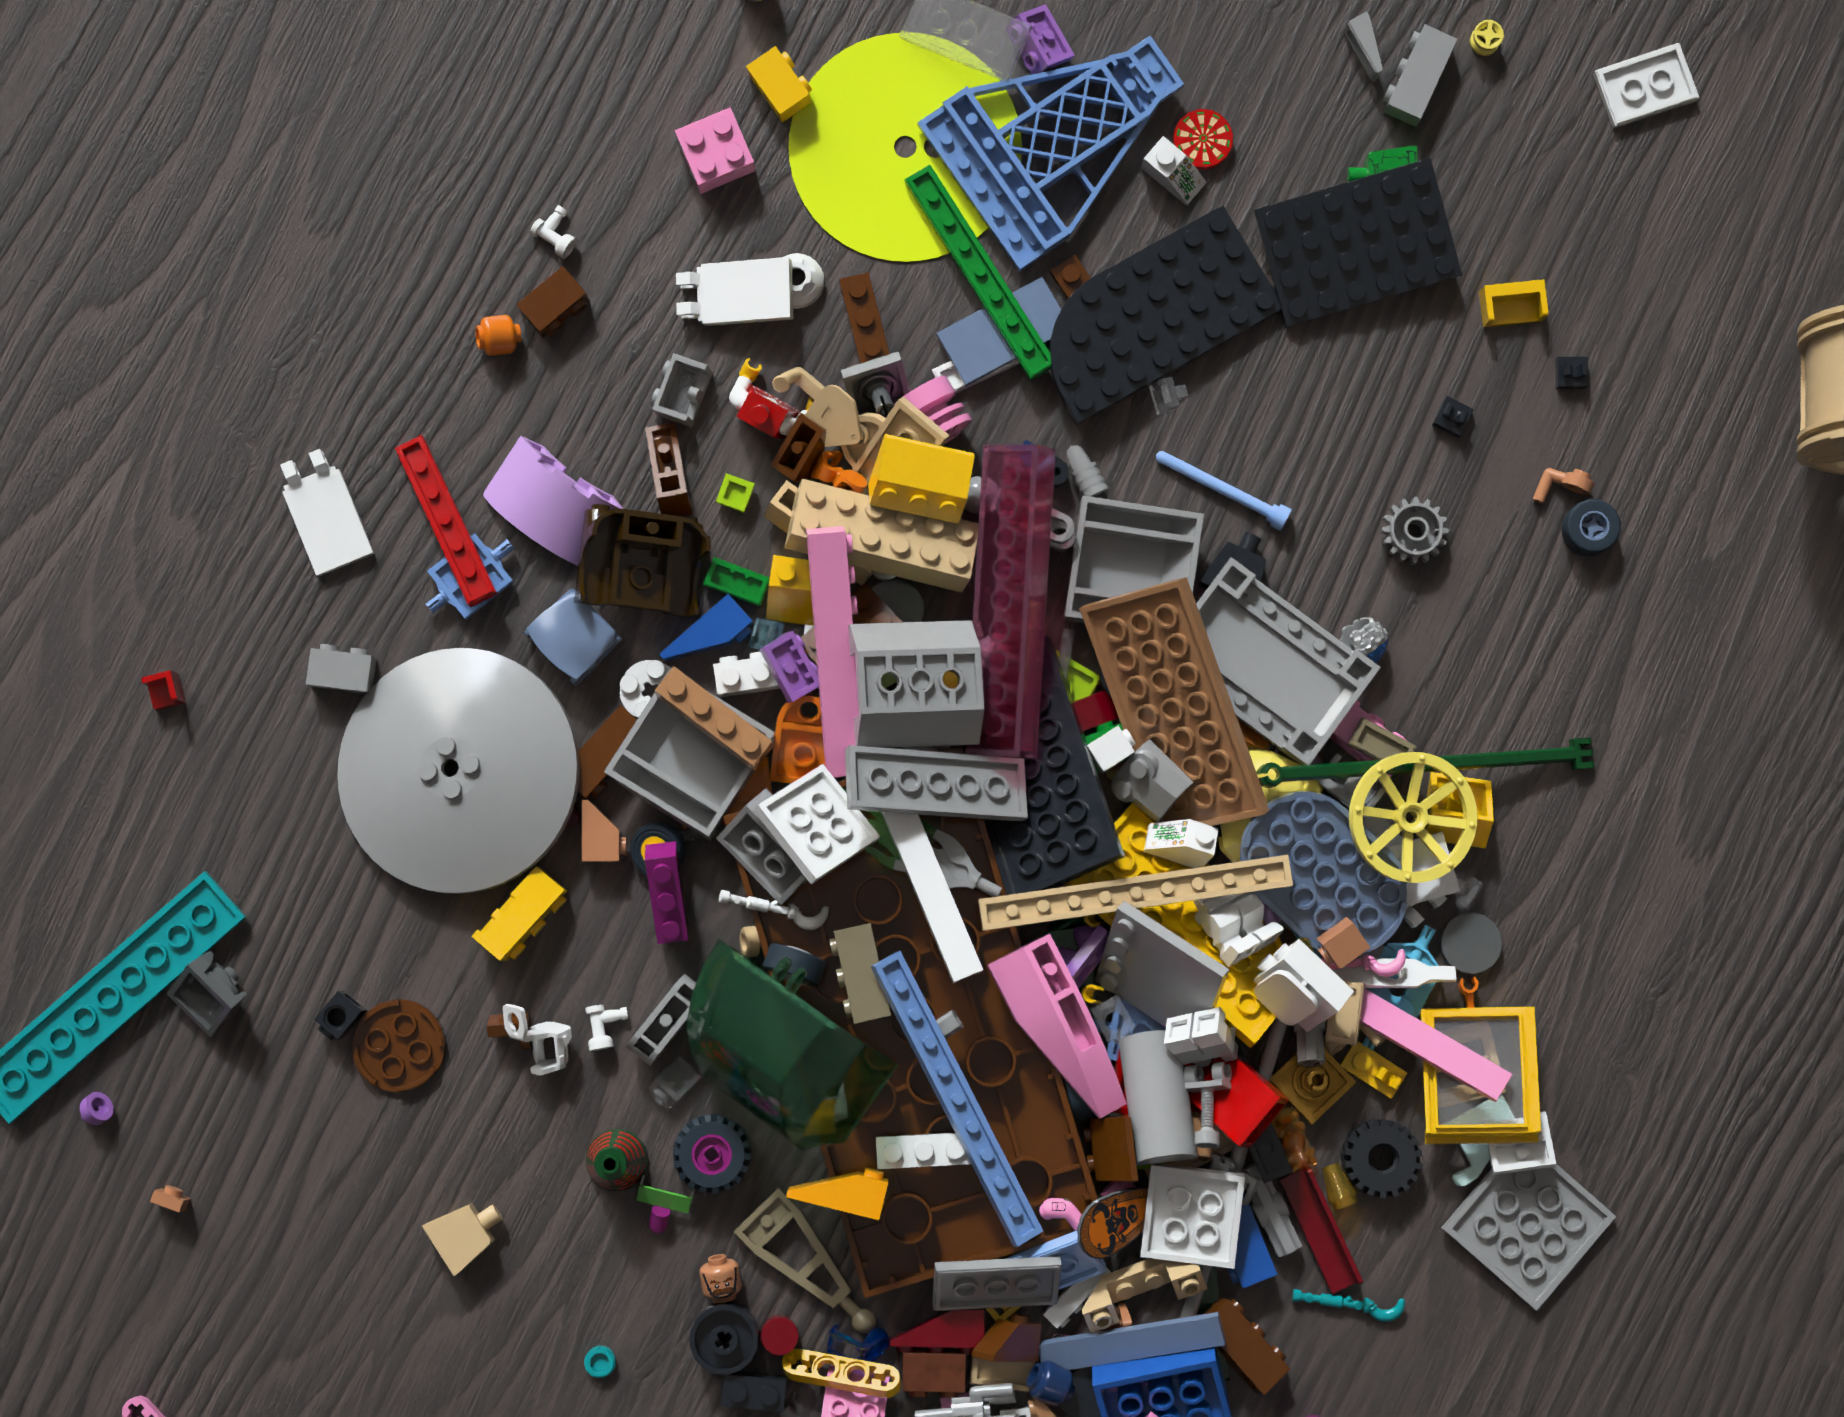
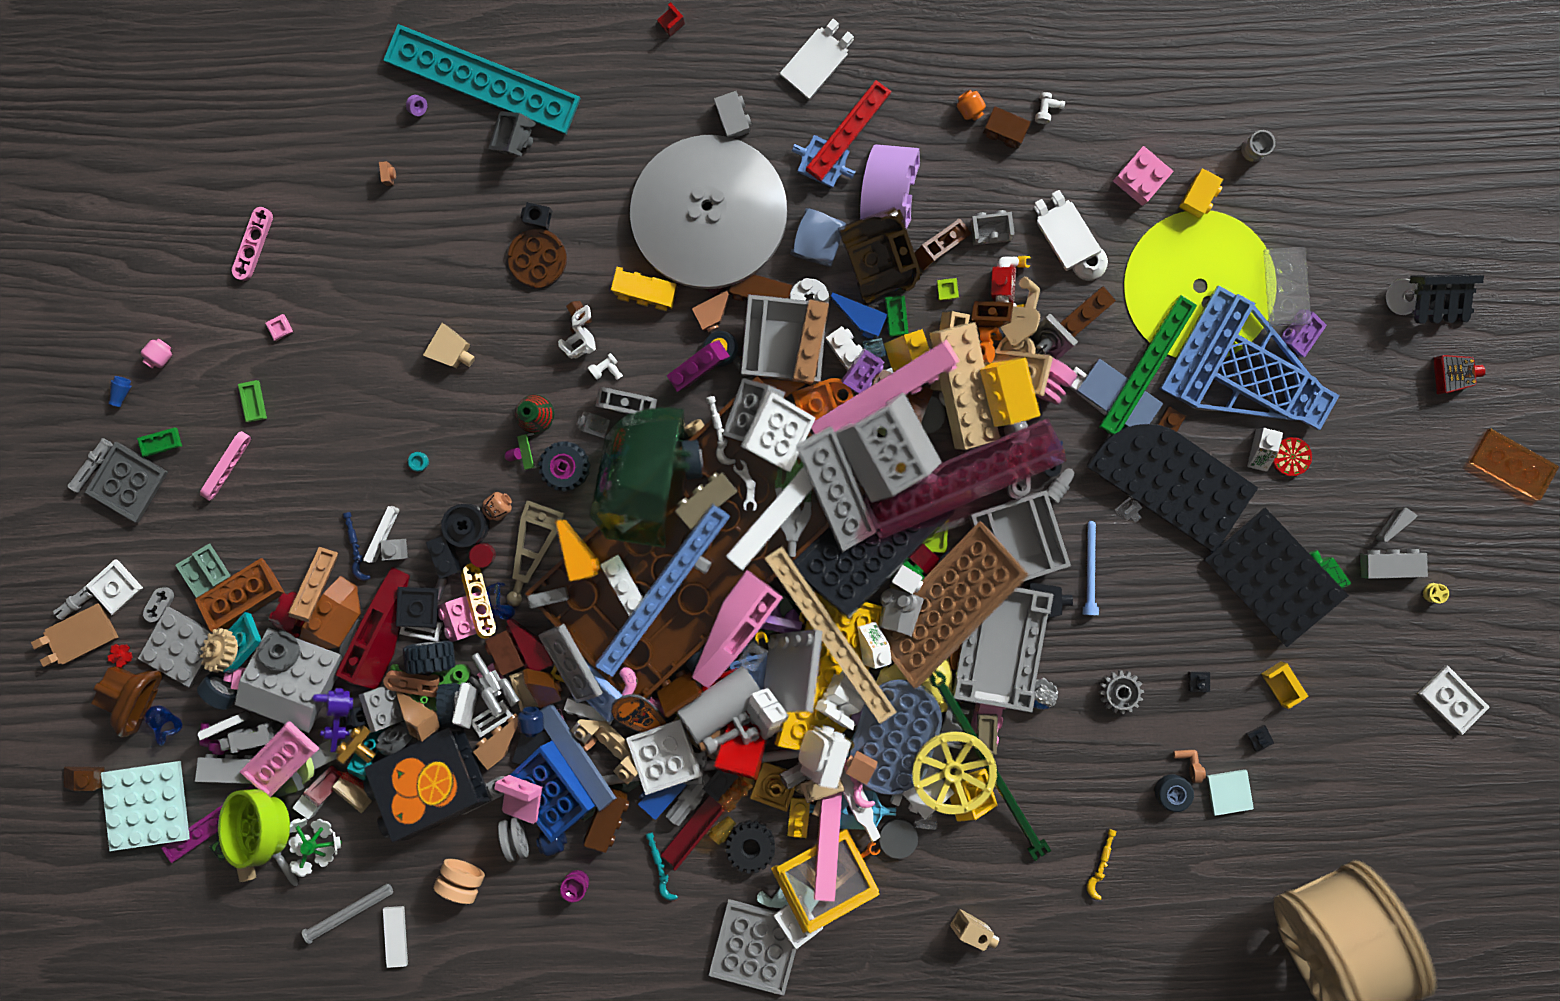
camera: 65 degrees right, 5 degrees up
none -> light grey piece [528,587,569,608]
none -> white piece [733,460,757,511]
none -> tan torso [950,909,999,951]
none -> yellow piece [1087,829,1116,900]
none -> light aqua tile [1207,769,1254,816]

